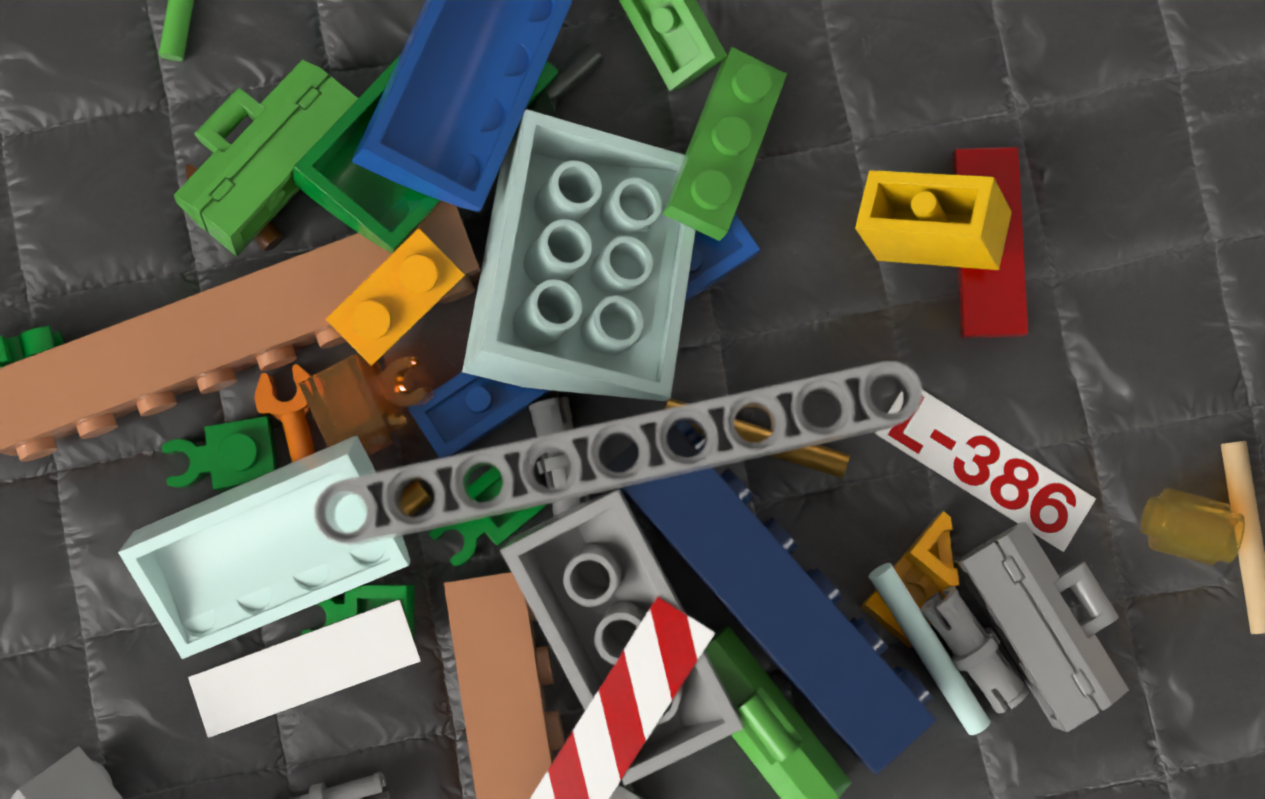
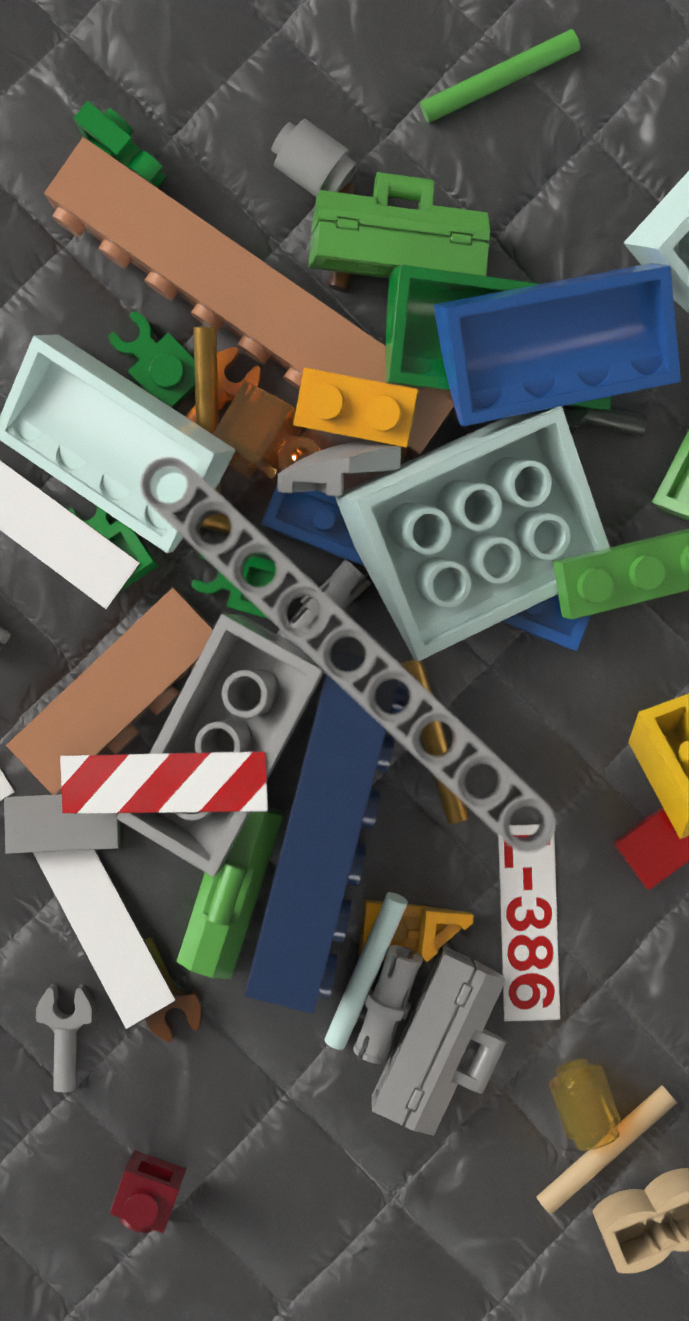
camera: 50 degrees right, 5 degrees up
none -> pearl gold bar [193,327,221,495]
none -> light grey brick [271,118,358,197]
none -> light grey slope [278,440,401,496]

